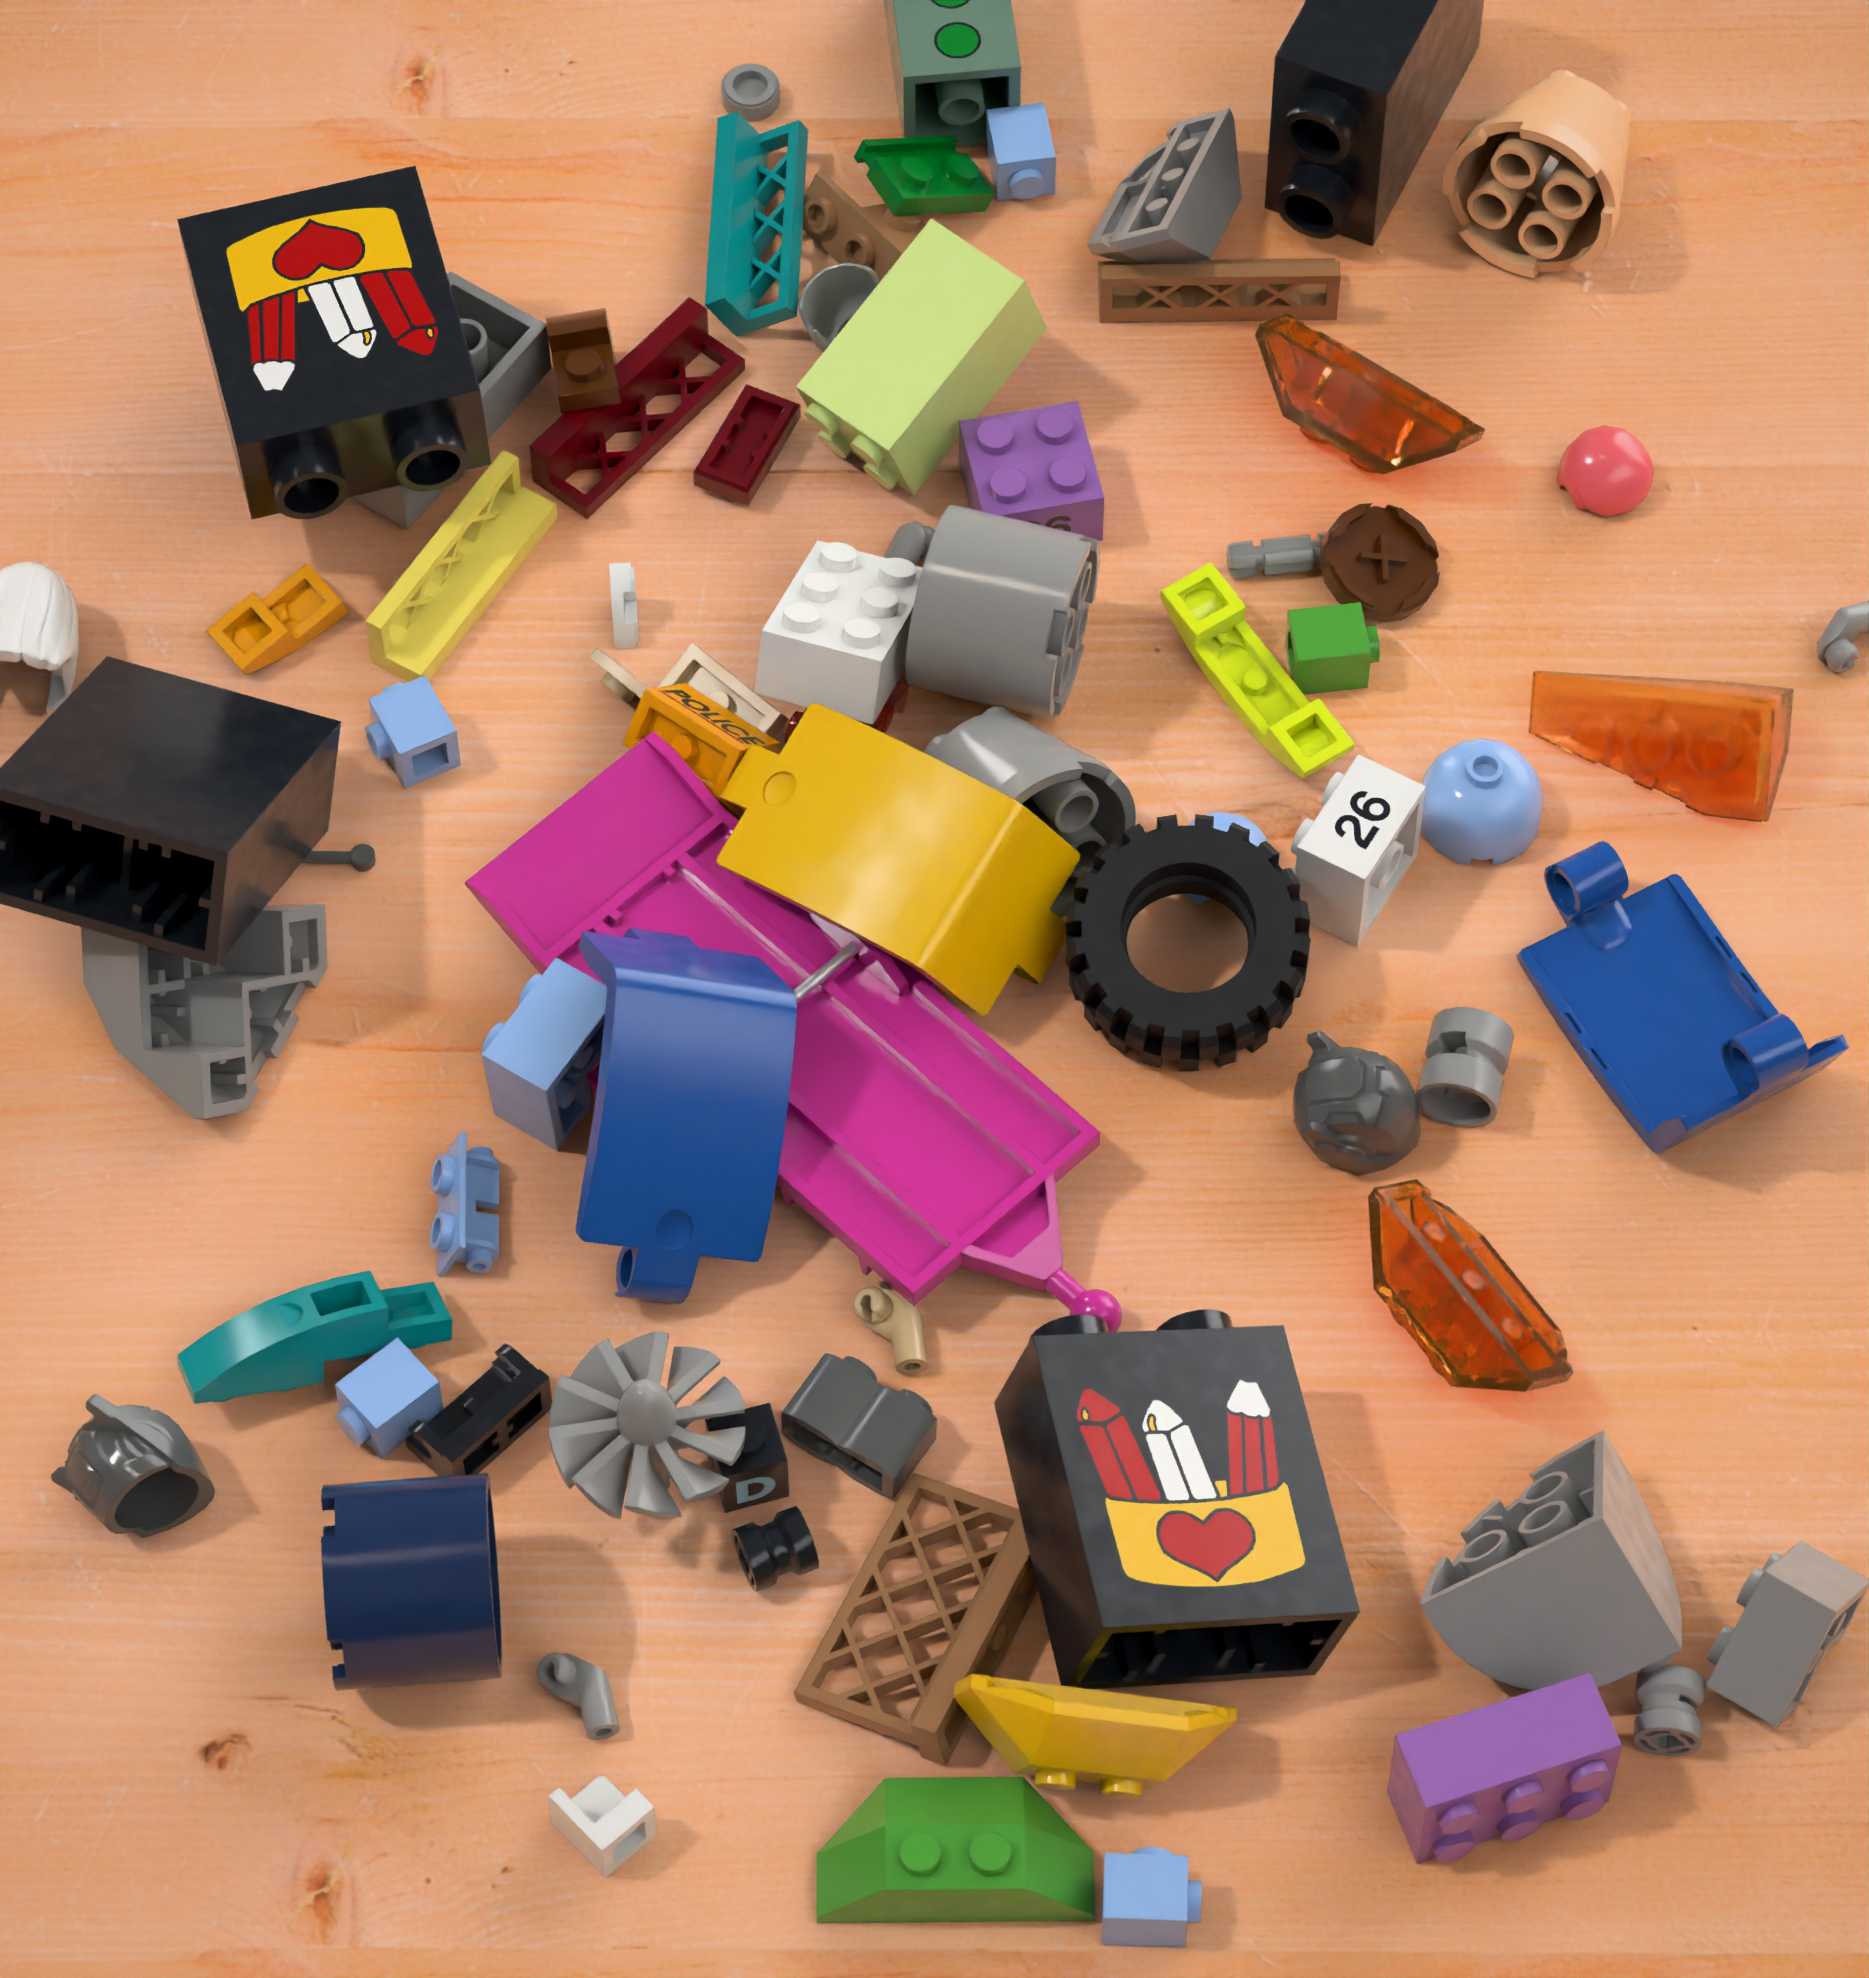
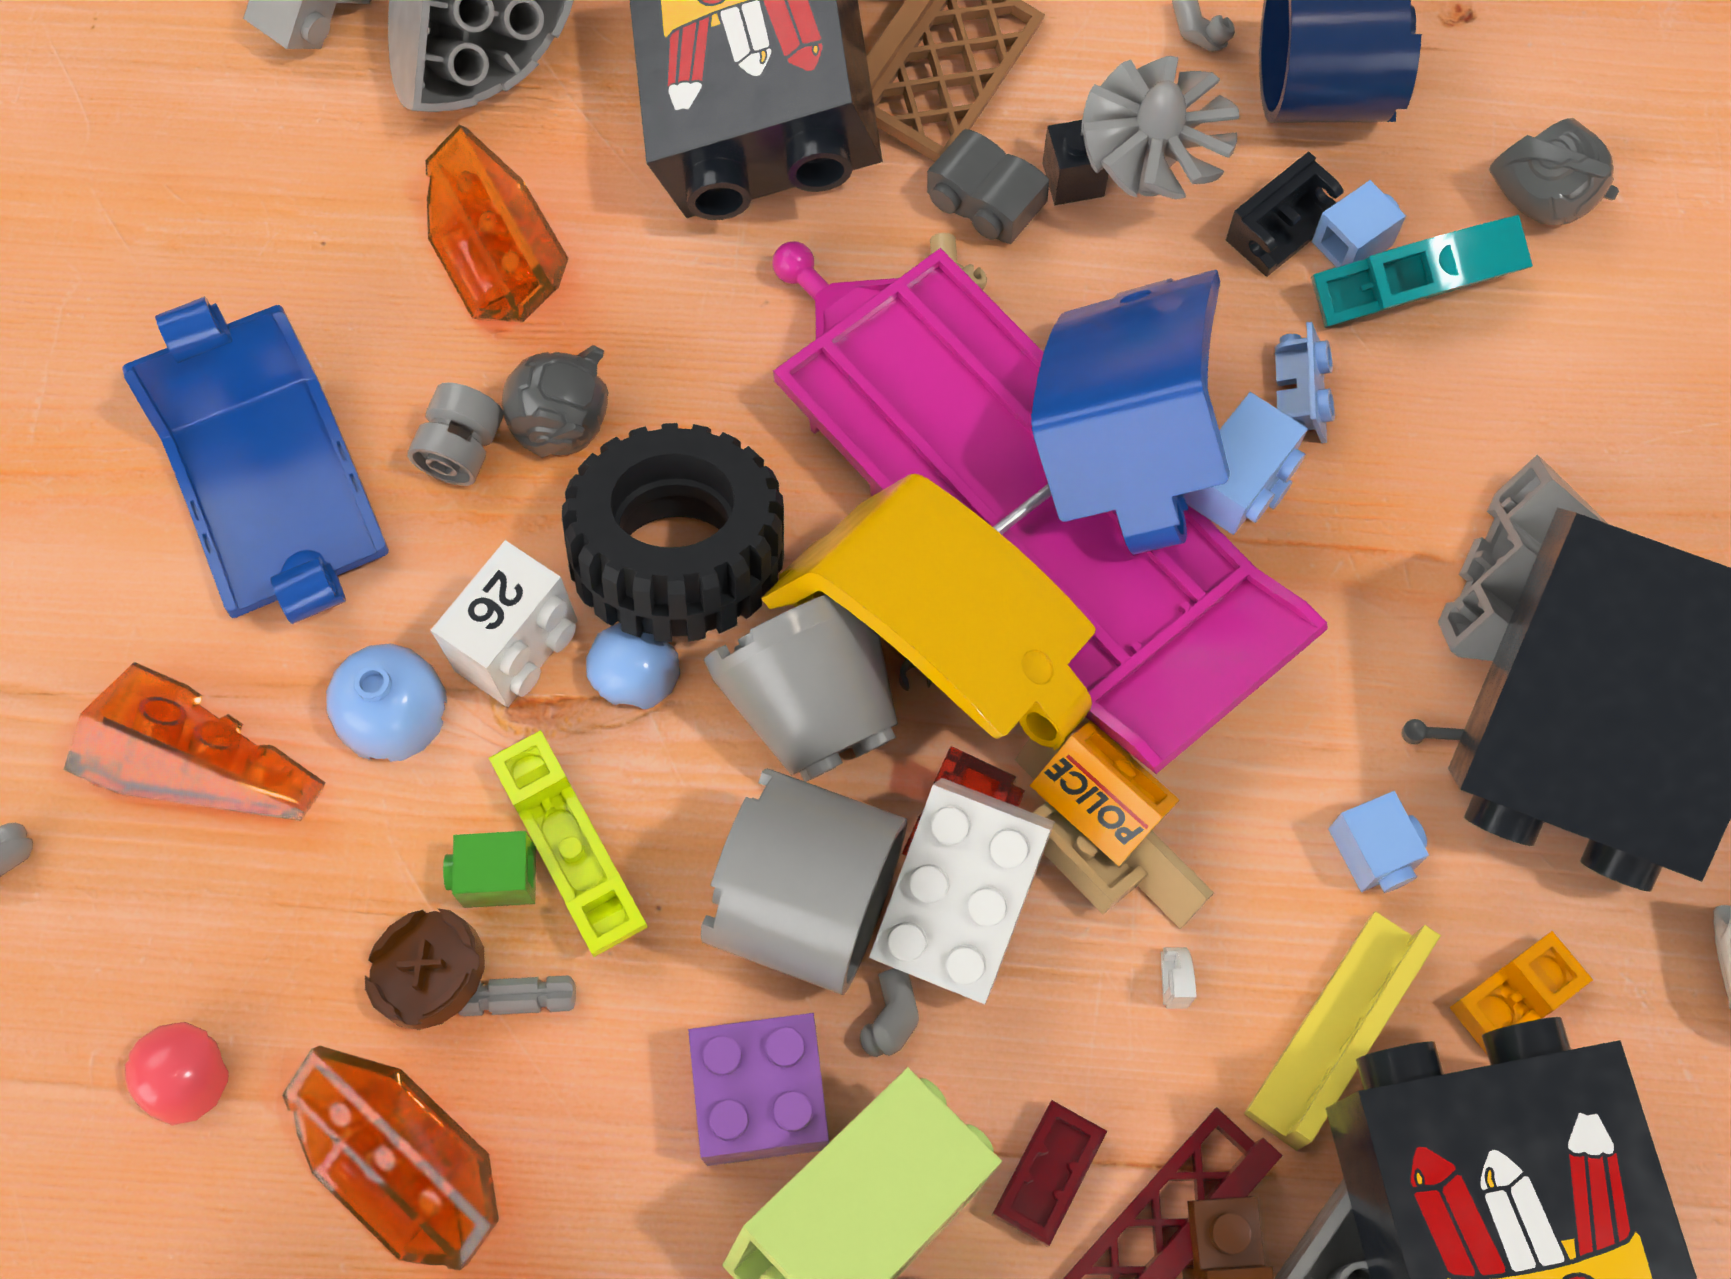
camera: 175 degrees left, 10 degrees up
black wheel [732,1506,819,1592] -> none

